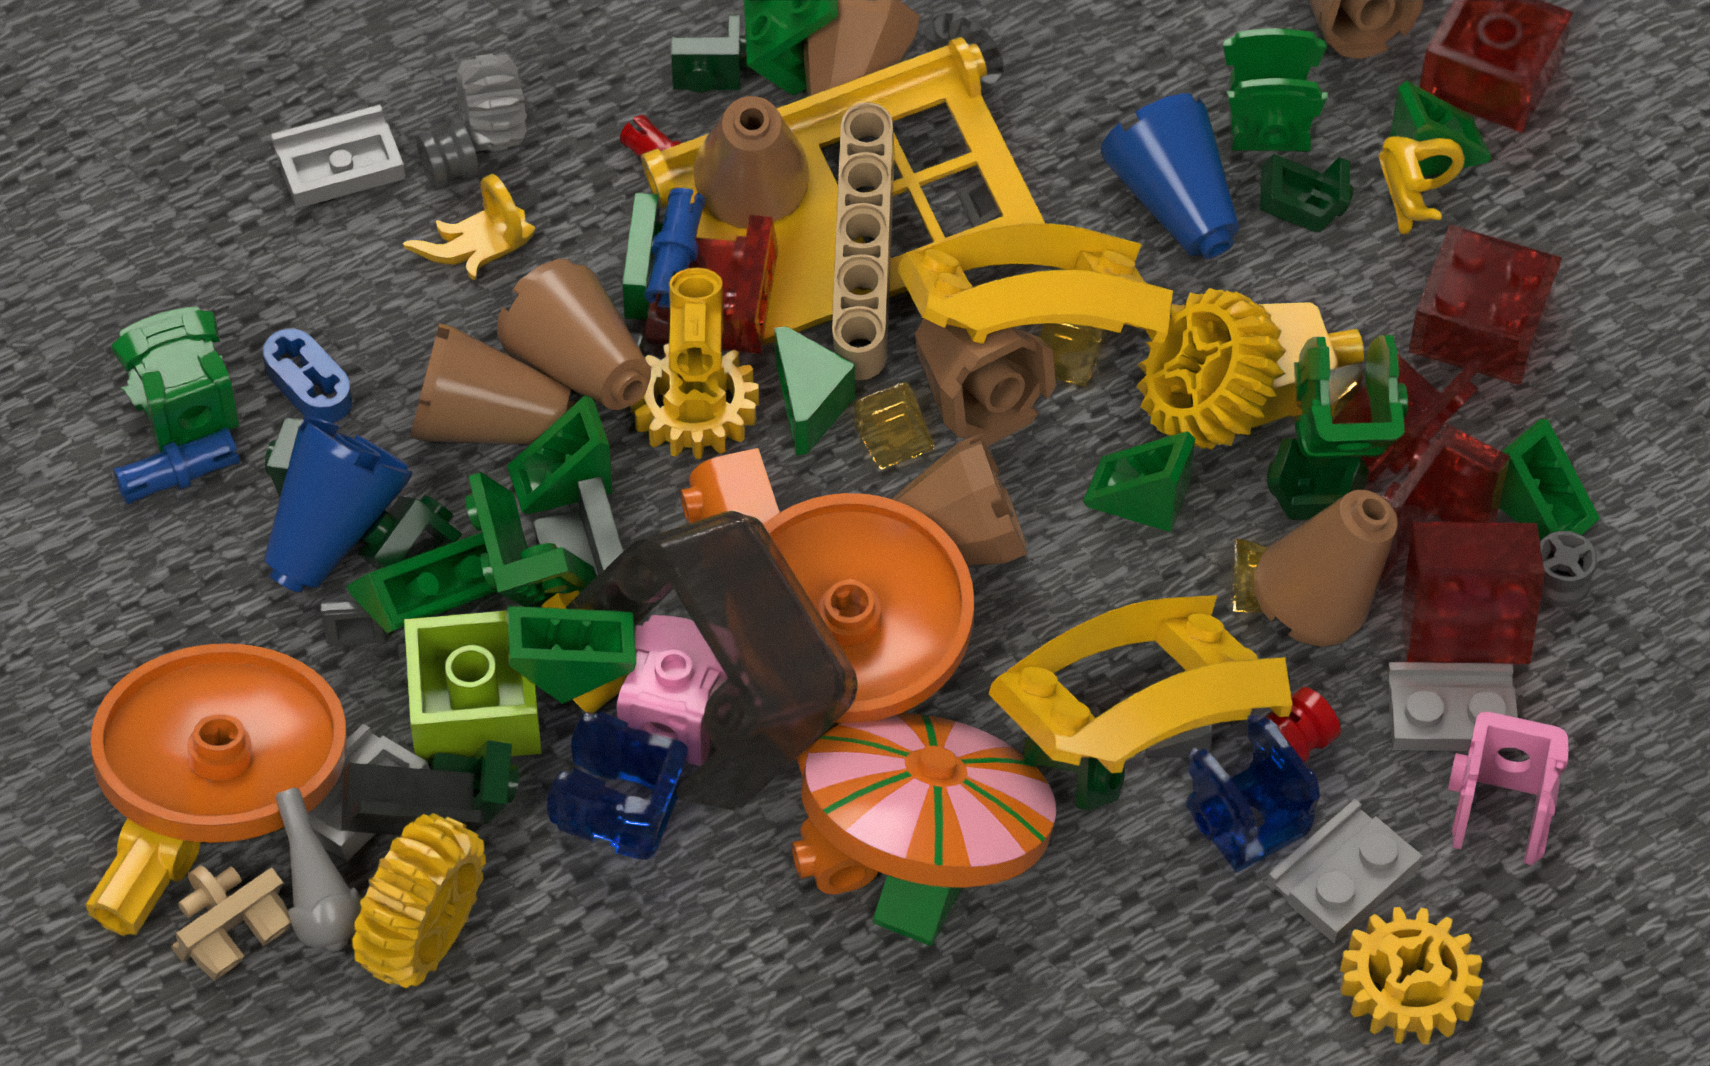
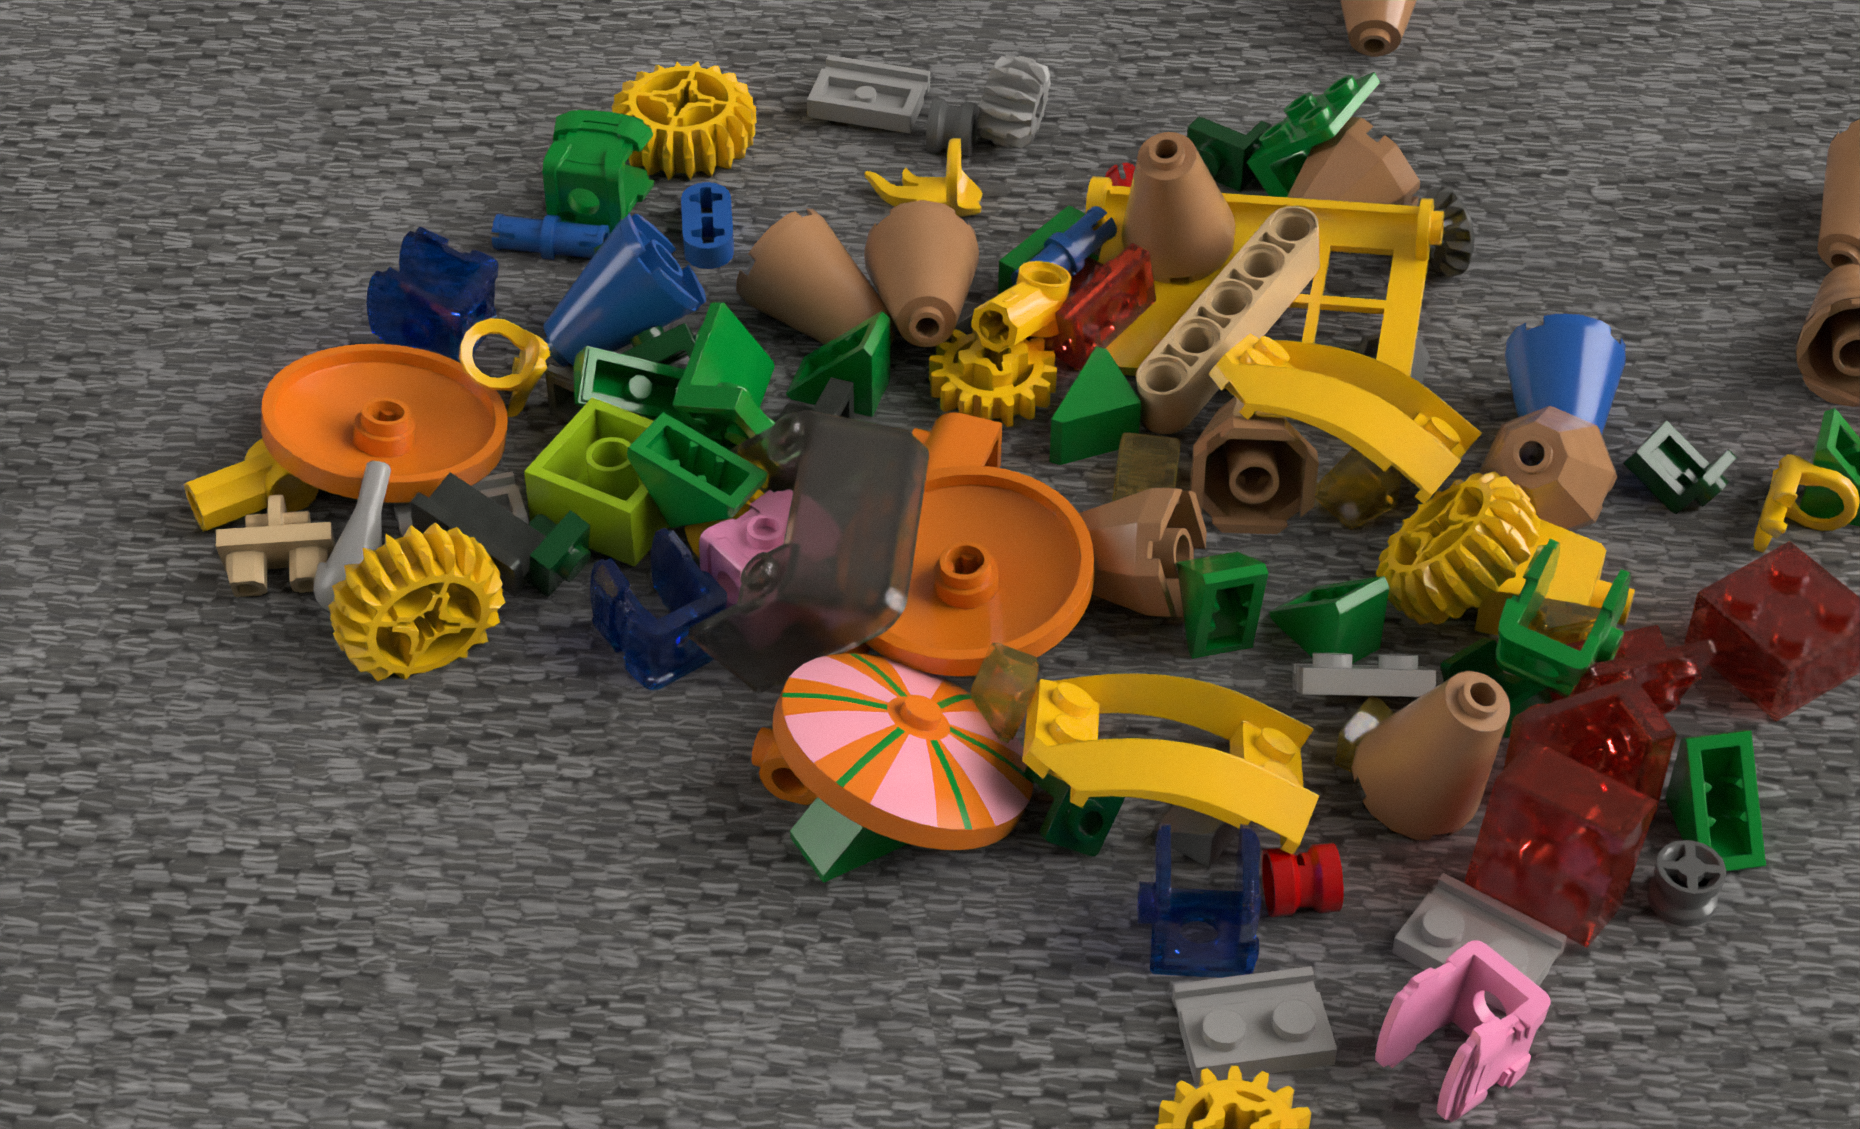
camera: 35 degrees right, 10 degrees down
green piece [1223,28,1328,152] -> none
none -> clear blue piece [366,227,499,363]
none -> yellow piece [459,318,550,417]
none -> yellow gear [612,61,757,180]
none -> clear yellow slope [971,643,1039,744]
none -> green slope [1176,551,1269,659]
none -> light grey plate [1292,653,1436,697]
none -> medium nougat cone [1480,406,1617,531]

